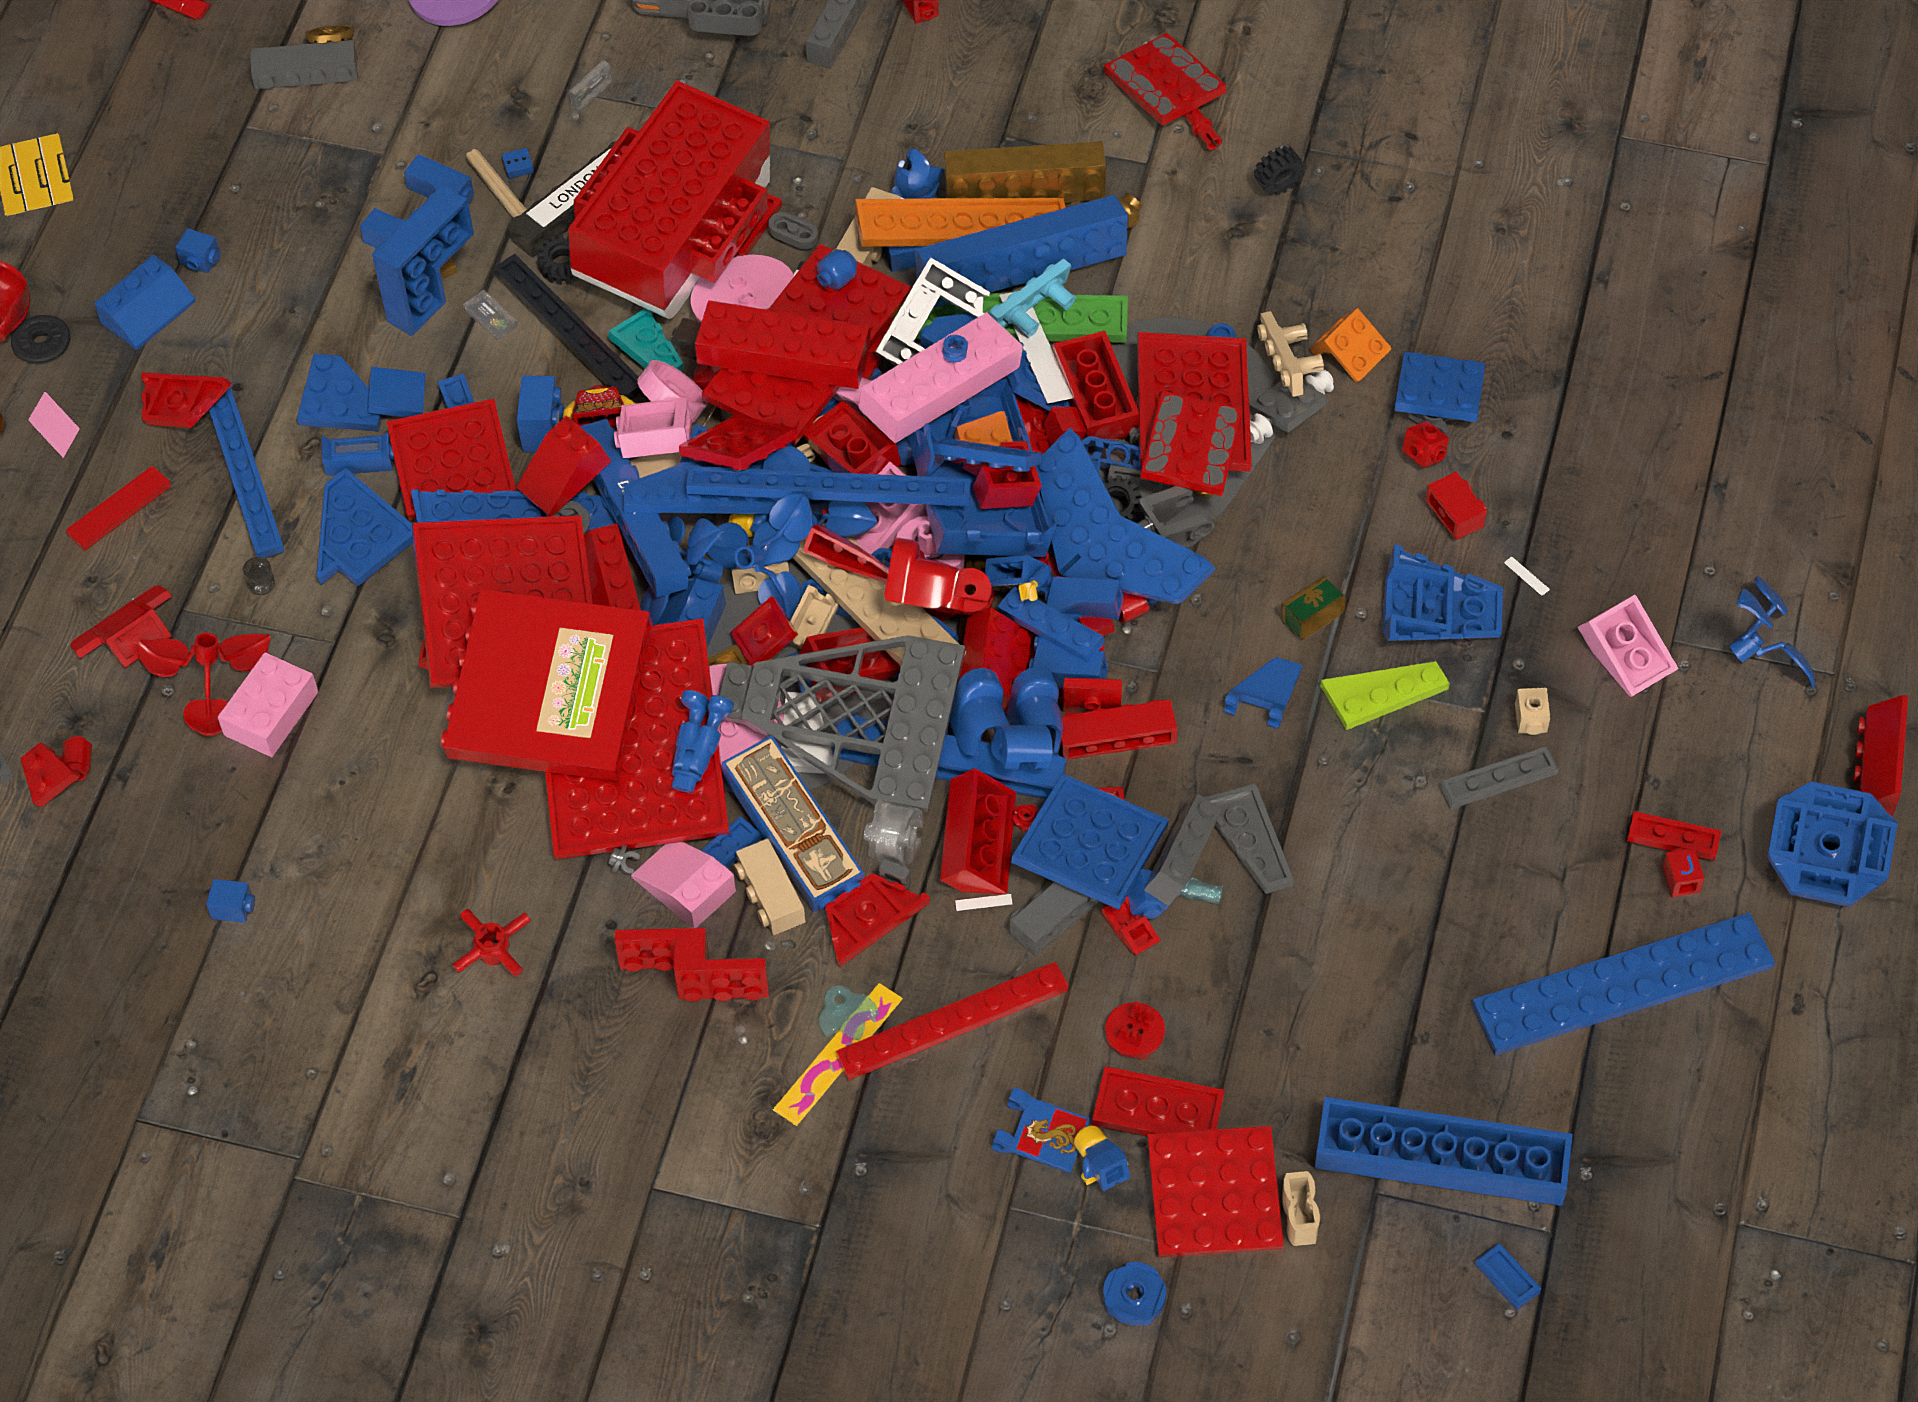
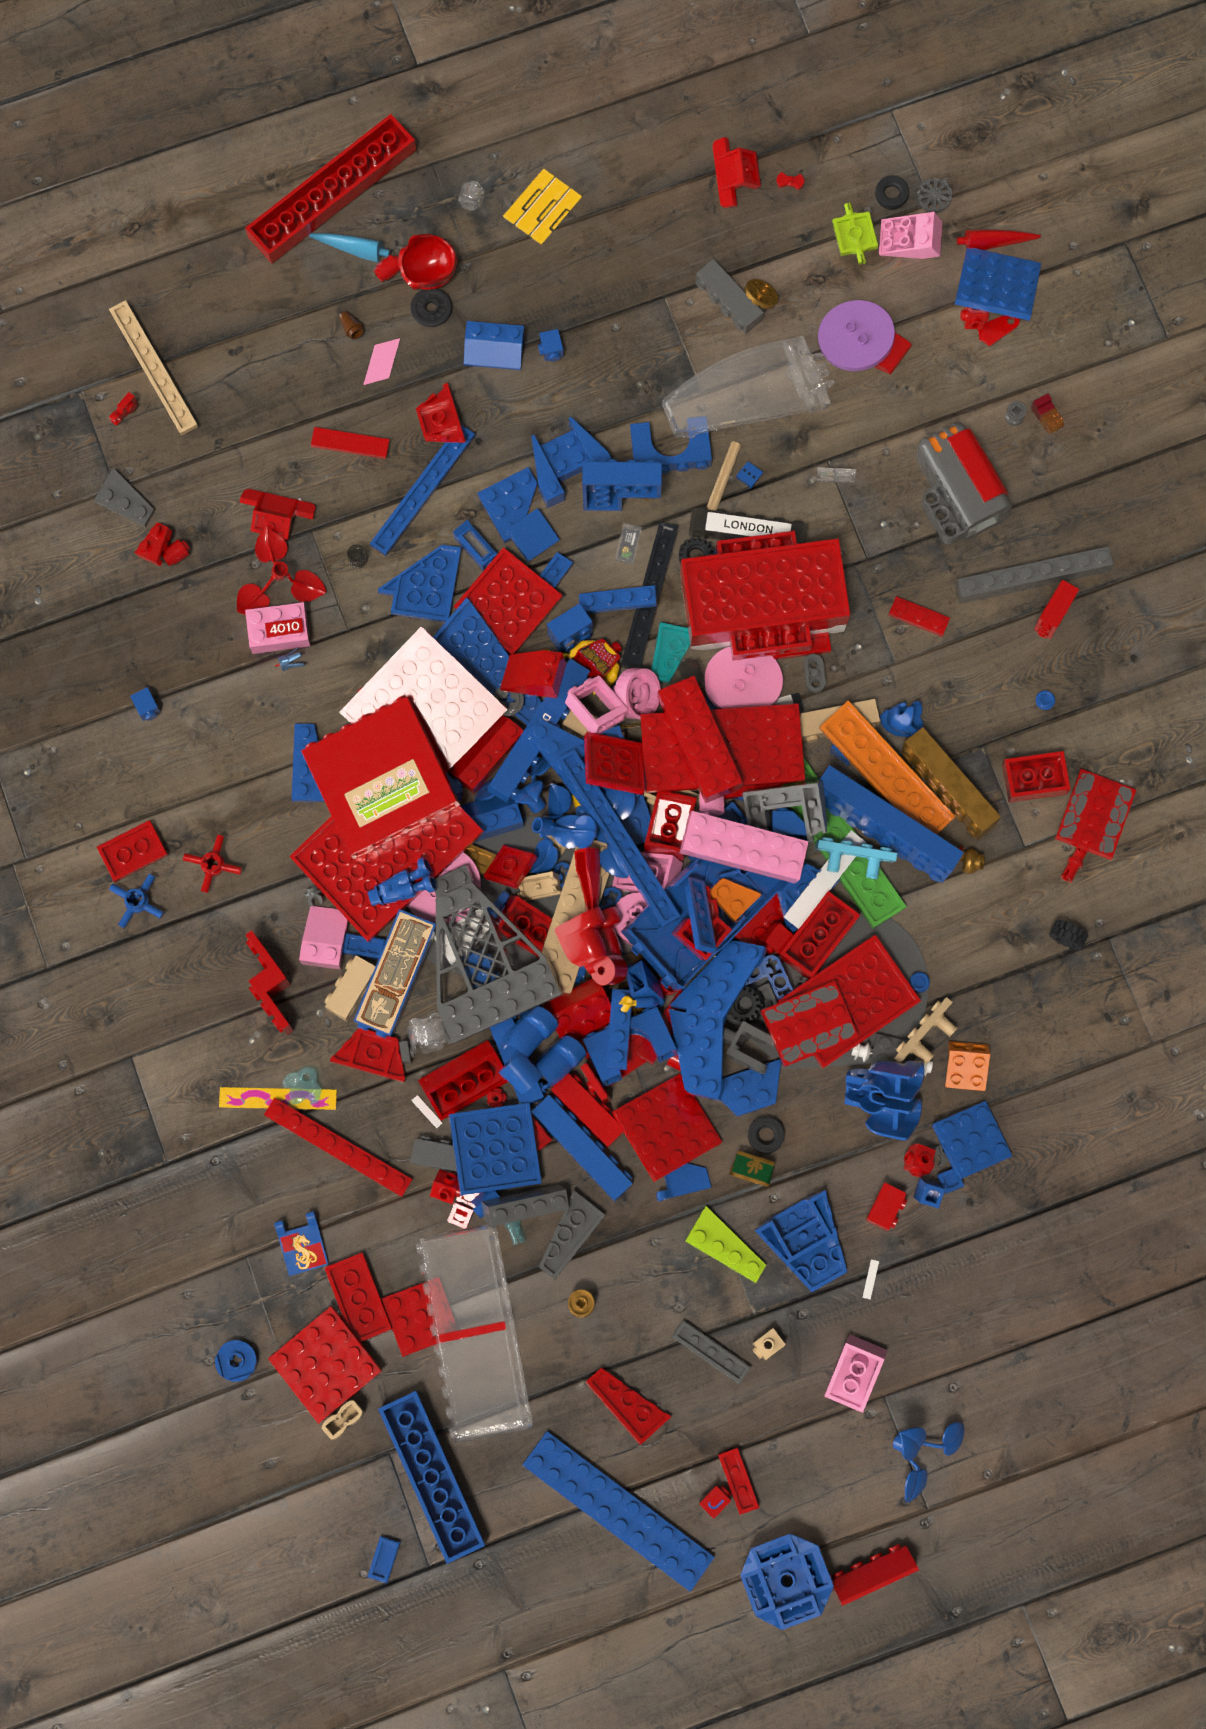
camera: 55 degrees right, 20 degrees up
blue head [817,249,857,290] -> none
blue bush [942,334,968,363] -> none
blue piece [1074,1126,1130,1191] -> none
red plate [1105,1001,1166,1060] -> none
none -> red plate [96,820,168,883]
none -> blue bar [109,874,164,929]
none -> red sticker [265,618,303,638]
none -> flat silver piece [275,647,305,671]
none -> blue wing [292,724,325,802]
none -> red plate [382,1277,459,1357]
none -> clear windscreen [416,1224,532,1444]
none -> red brick [430,1169,460,1204]
none -> blue brick [531,1095,633,1202]
none -> blue wedge [532,417,612,508]
none -> pearl gold wheel [568,1290,595,1318]
none -> blue plate [579,585,657,614]
none -> red wing [585,1368,671,1445]
none -> red plate [612,1074,722,1182]
none -> clear windscreen [661,336,834,438]
none -> blue wing [721,1059,781,1117]
none -> black tyre [748,1117,784,1154]
none -> blue piece [844,1060,924,1141]
none -> red plate [888,596,950,637]
none -> blue brick [913,1178,945,1209]
none -> blue plate [937,1169,964,1194]
none -> red brick [1002,751,1070,803]
none -> blue plate [1035,691,1055,710]

